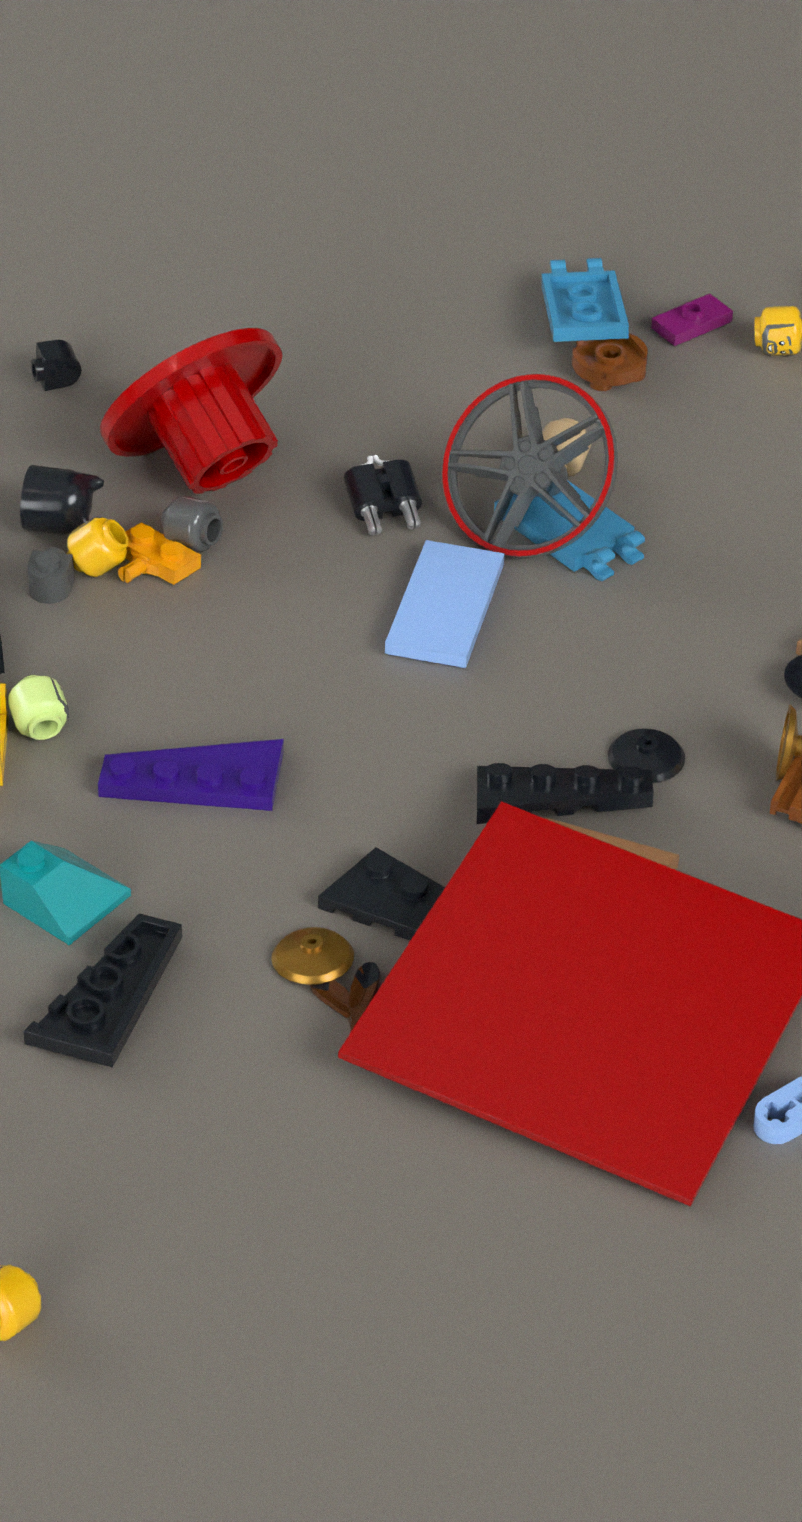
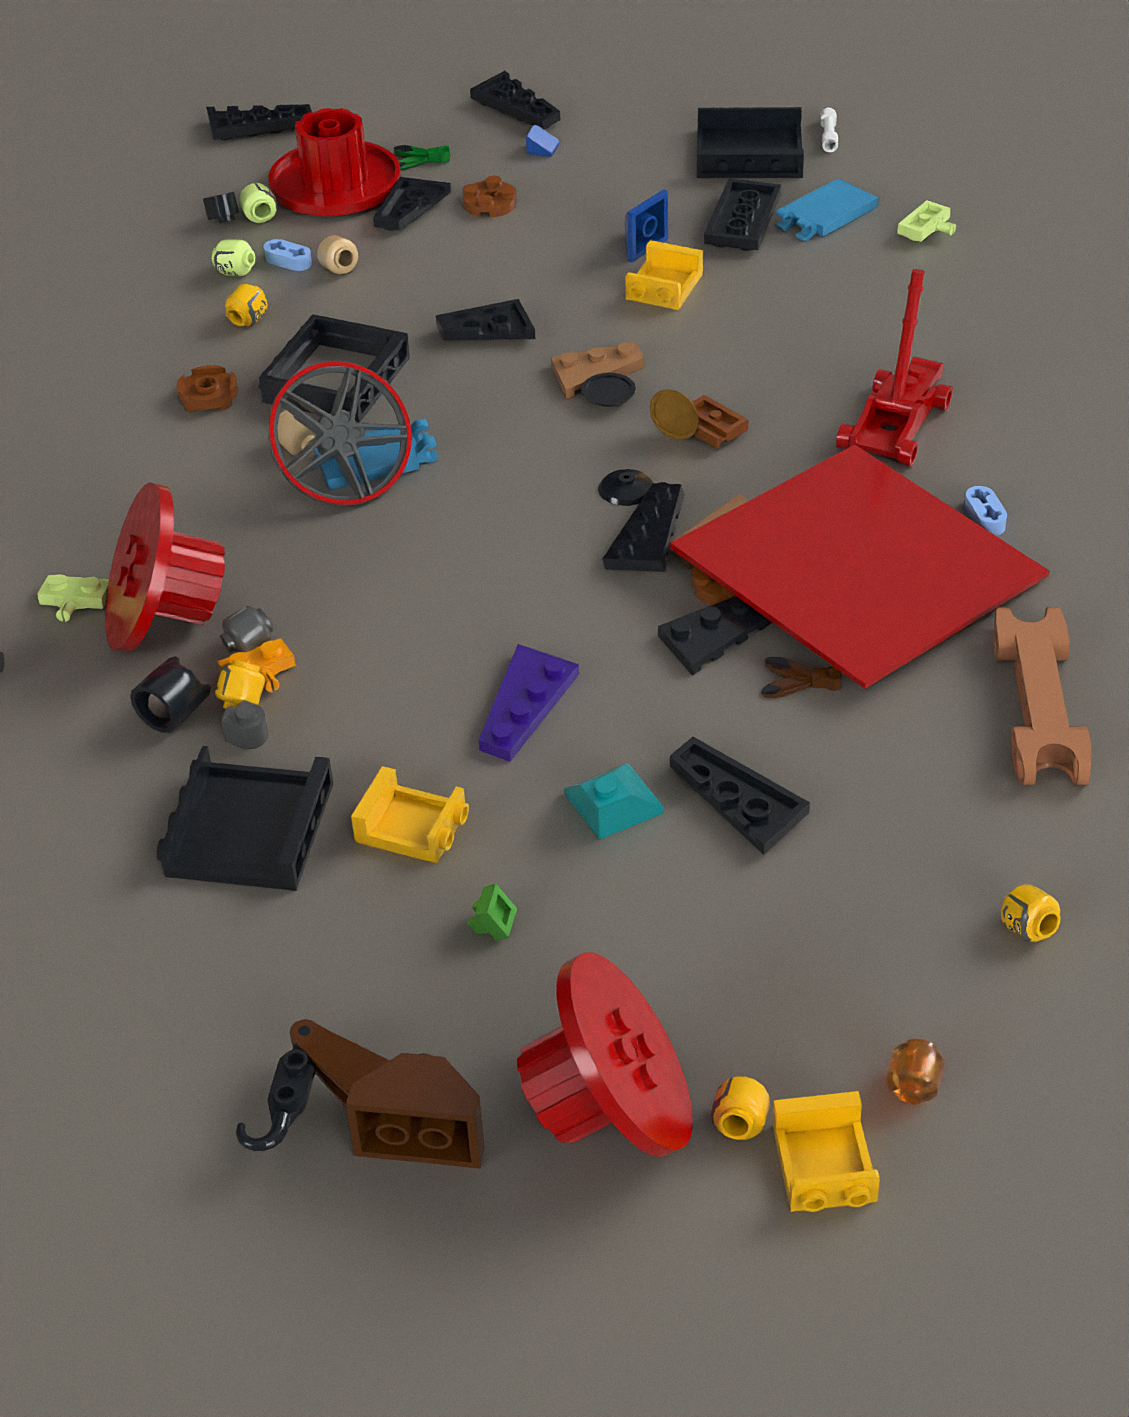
camera: 65 degrees left, 0 degrees up
yellowish green head [8,675,69,740] -> none
pearl gold piece [271,927,354,985] -> none
black piece [344,455,422,536] -> none
light blue tile [385,540,505,668] -> none
dark azure tile [541,258,629,342] -> none
magenta plate [651,293,733,346] -> none
none -> black window [258,314,410,423]
none -> nougat piece [993,607,1091,785]

